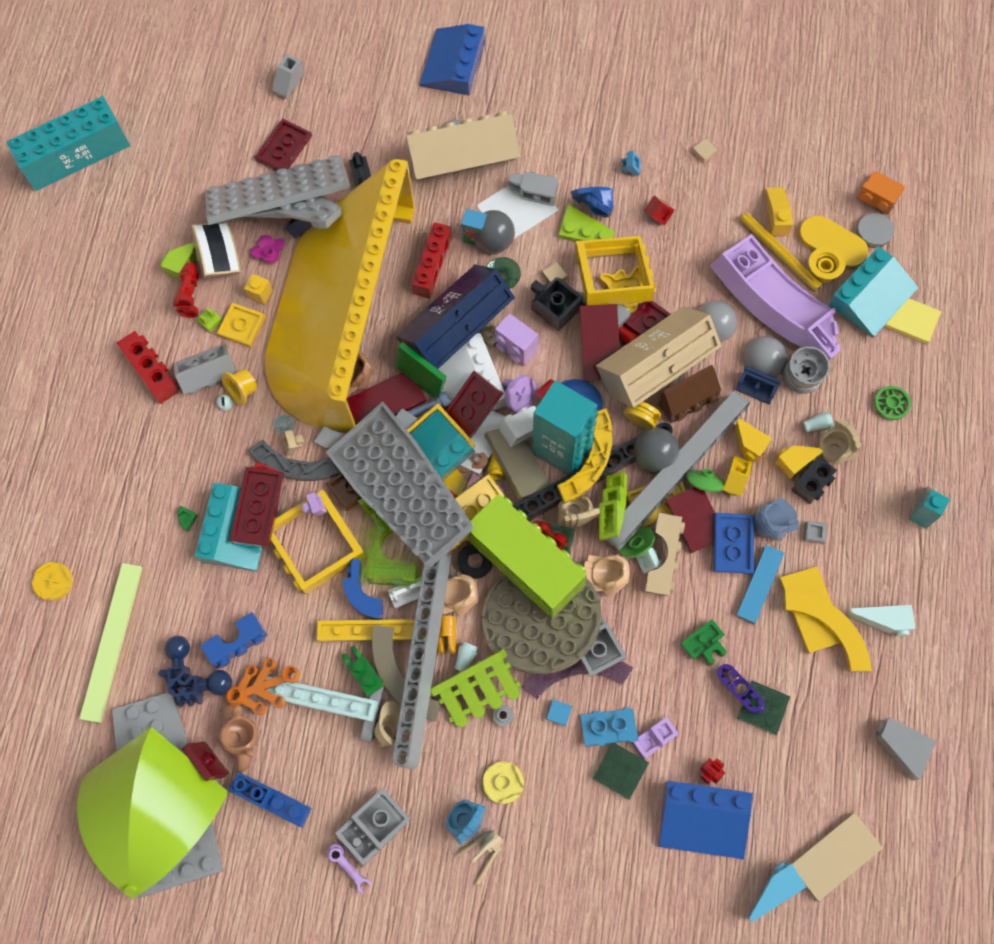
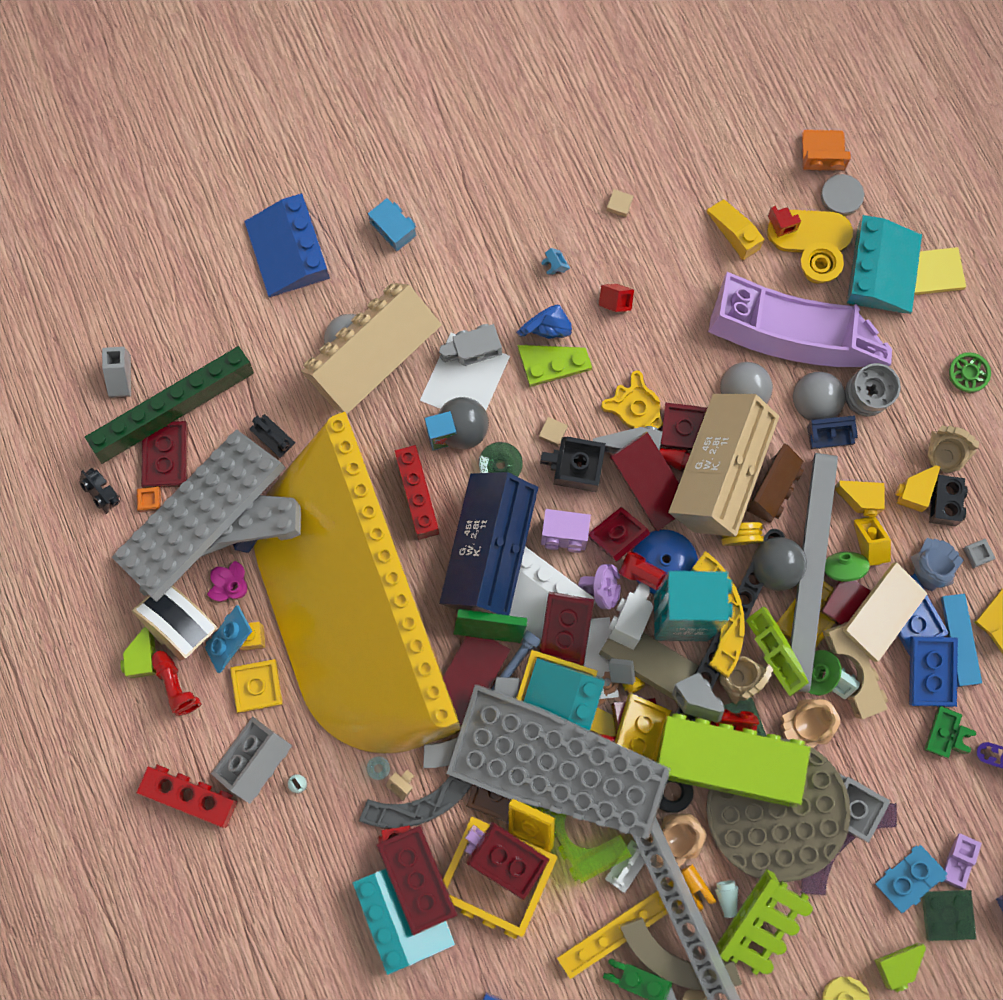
camera: 35 degrees left, 5 degrees up
green tile [178,506,198,532] -> none
lime tile [196,307,223,333] -> none
yellow piece [221,369,257,406] -> none
blue arch [343,559,384,620] -> none
tan tile [480,322,497,348] -> none
light grey plate [493,705,513,726] -> none
dark azure tile [547,700,572,726] -> none
yellow window [575,236,656,305] -> none
yellow axle [740,212,822,291] -> none
light aqua cone [803,411,833,432] -> none
none -> black hinge [79,468,120,514]
none -> dark green brick [84,346,254,464]
none -> orange tile [137,487,161,512]
none -> dark azure piece [205,605,252,673]
none -> dark azure brick [368,198,416,252]
none -> dark red tile [465,822,550,900]
none -> yellow tile [509,799,555,852]
none -> dark red tile [588,507,650,562]
none -> light grey tile [609,658,635,685]
none -> light grey slope [672,673,724,722]
none -> red panel [768,206,801,237]
none -> tile [842,562,928,662]
none -> lime slope [874,943,926,992]
none -> blue tile [909,636,958,707]

